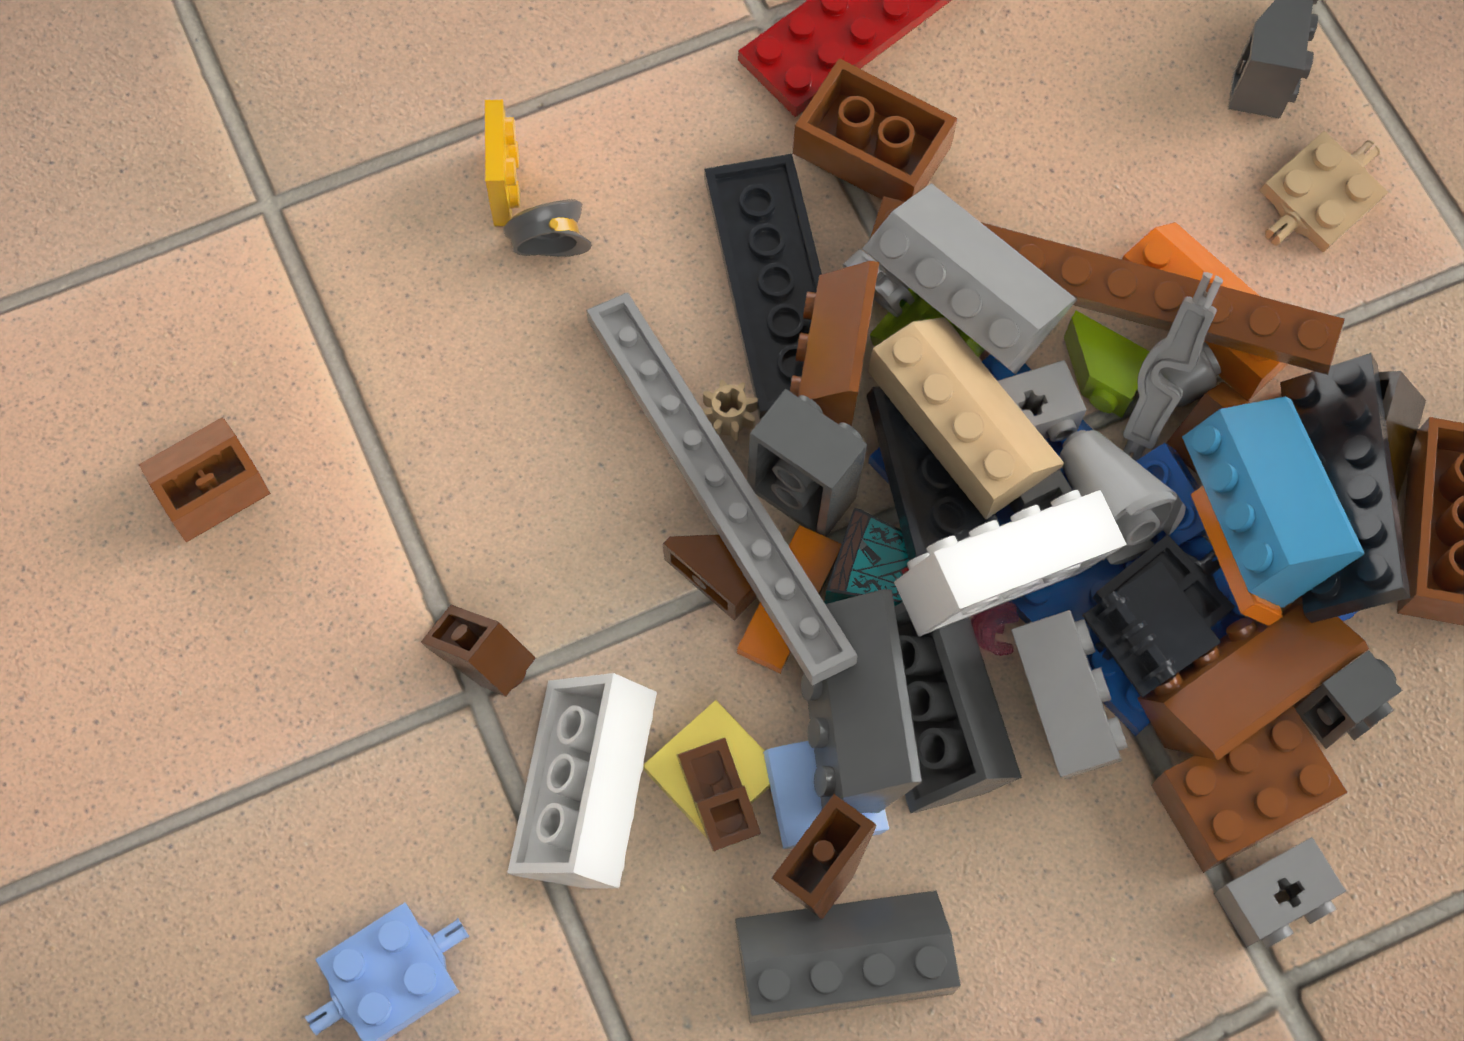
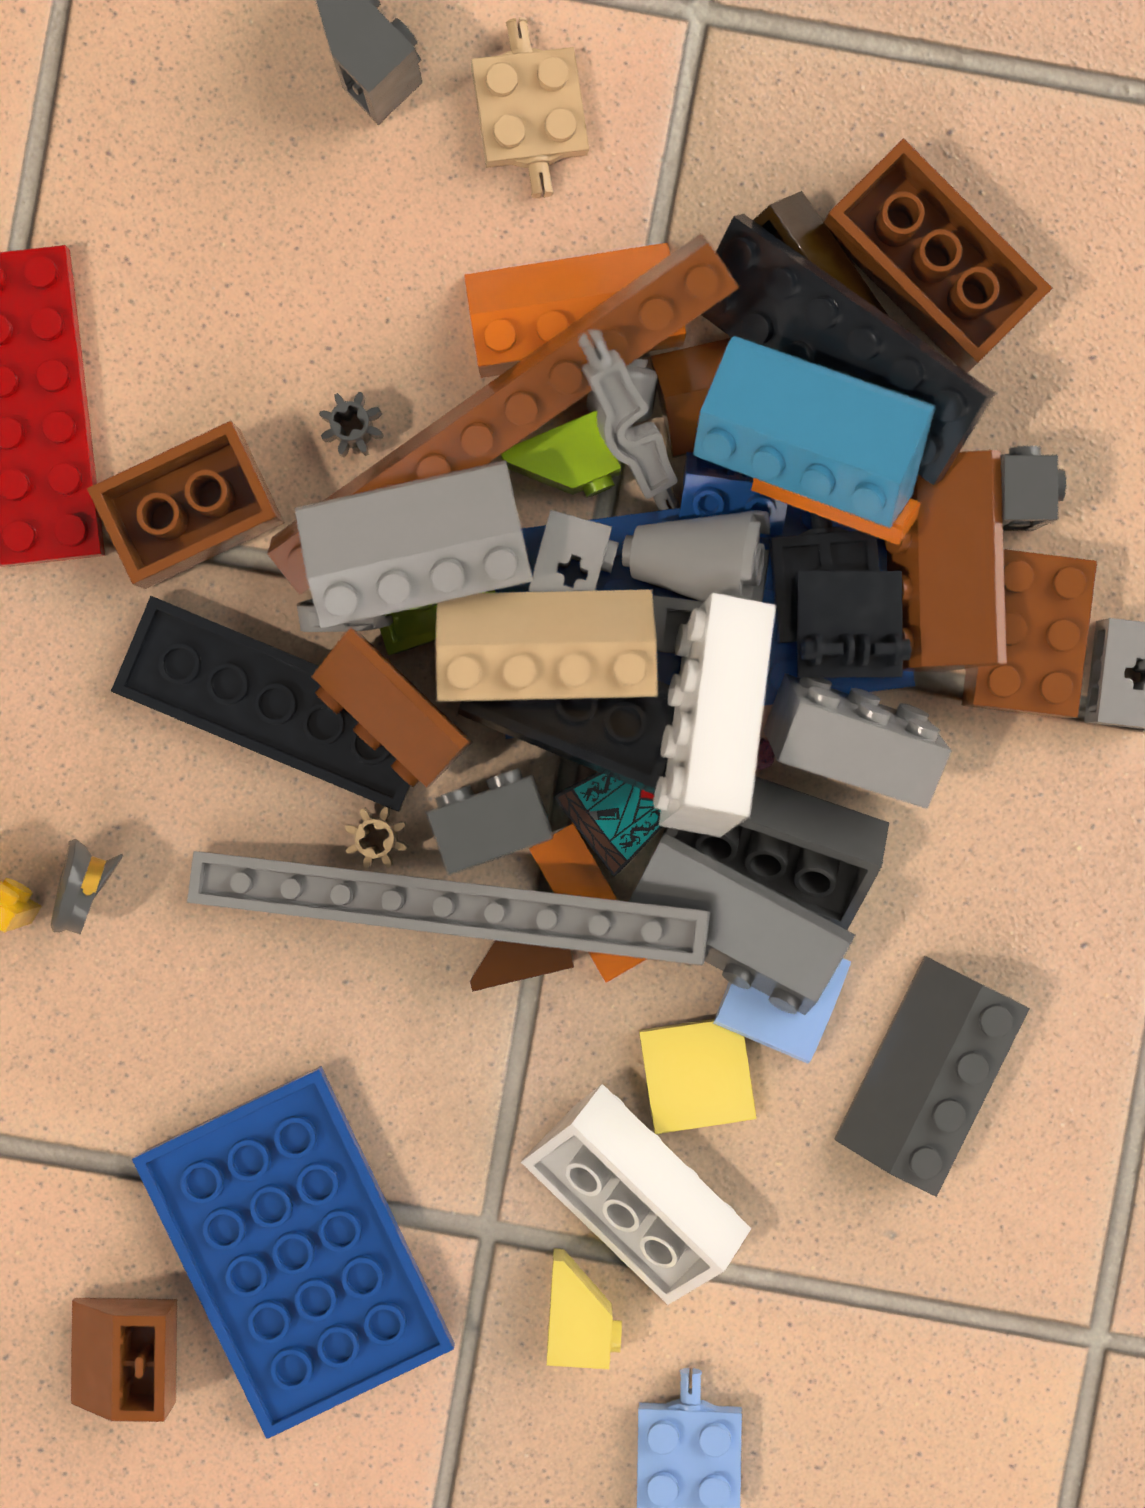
camera: 55 degrees left, 20 degrees up
reddish brown slope [421,605,536,697] -> none
reddish brown slope [676,738,761,851] -> none
reddish brown slope [771,794,877,920] -> none
none -> blue plate [132,1066,455,1439]
none -> dark grey gear [319,392,384,458]
none -> light yellow slope [547,1248,622,1369]

